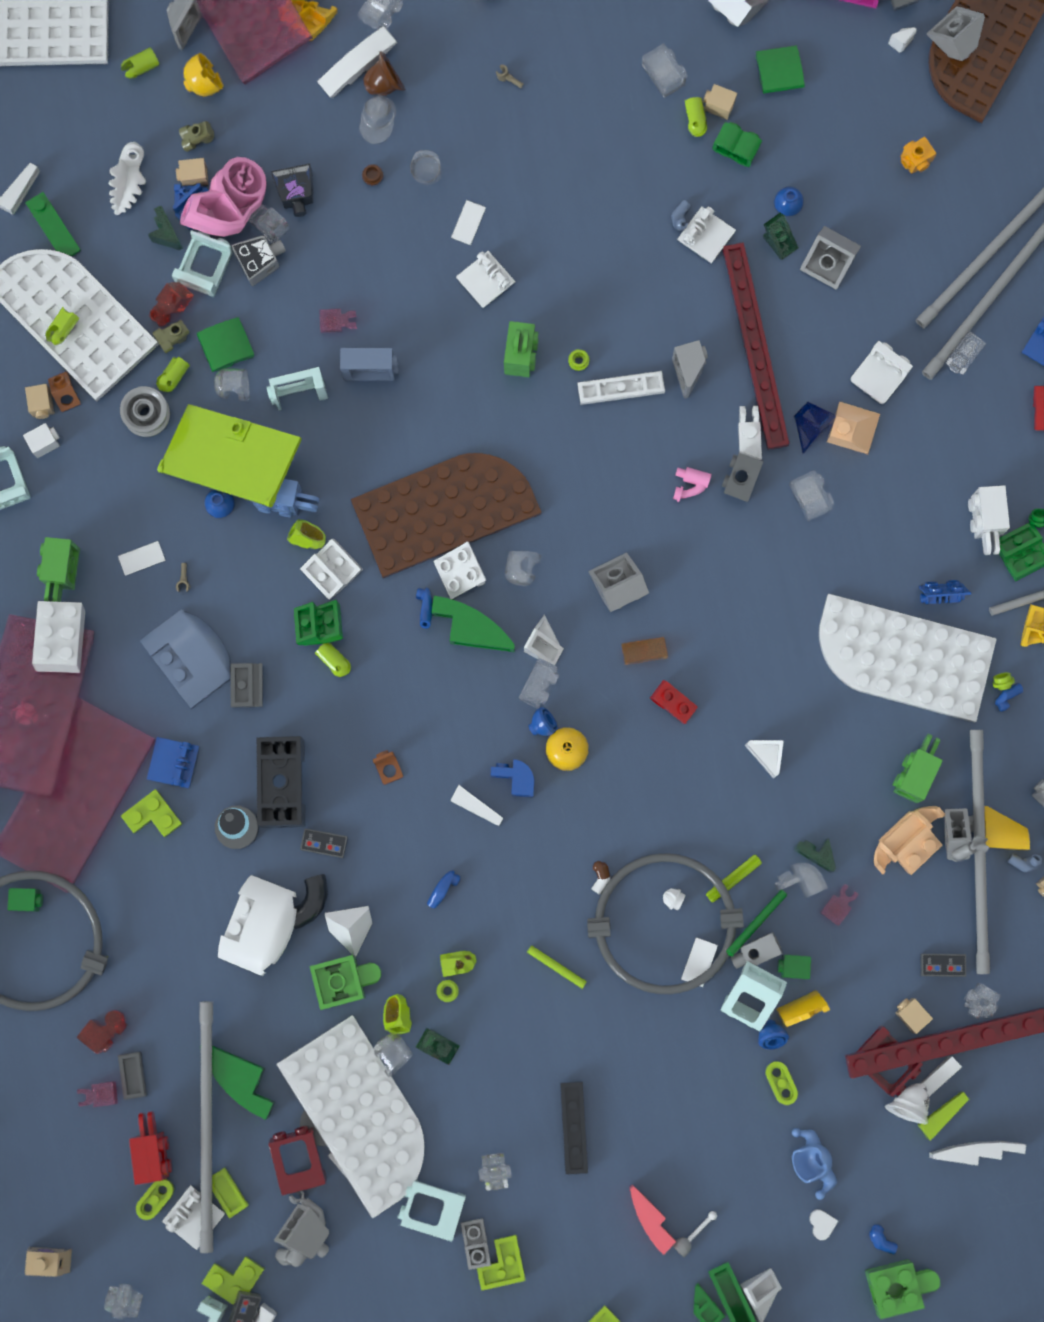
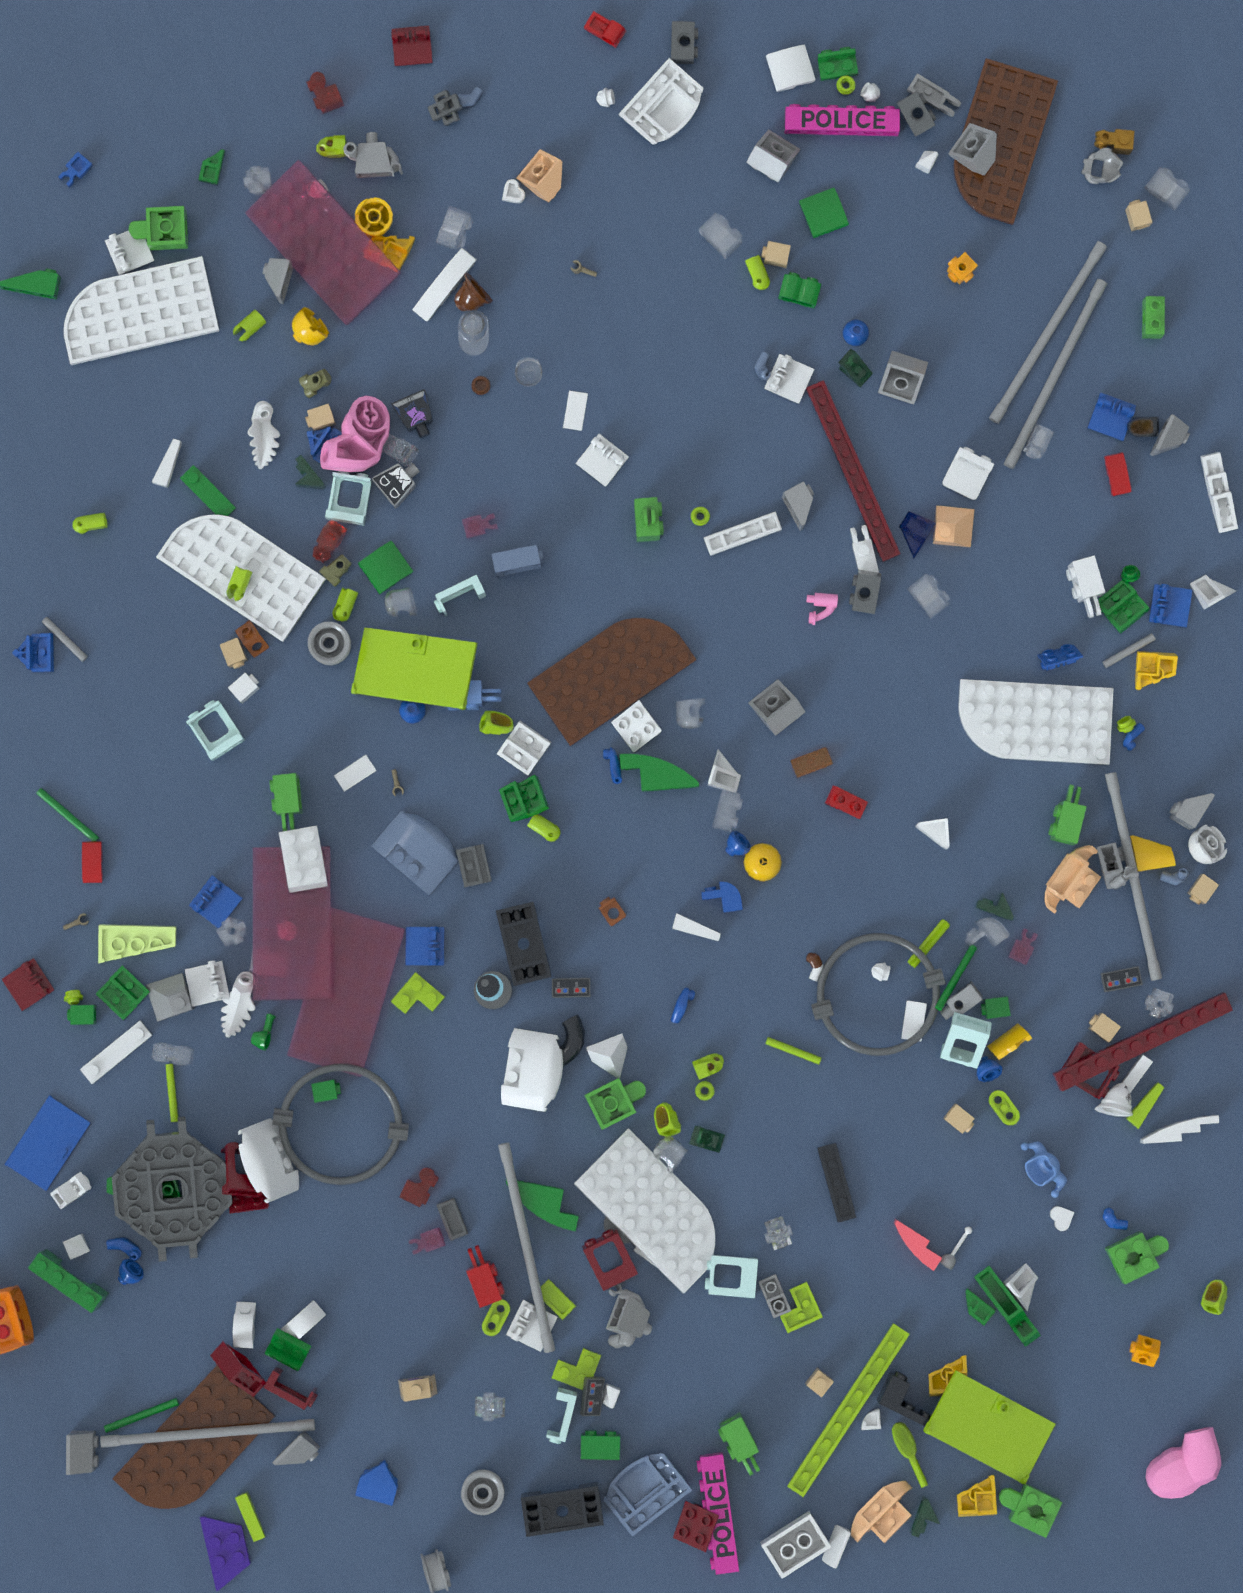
camera: 15 degrees left, 5 degrees up
none -> tan brick [943,1104,975,1134]

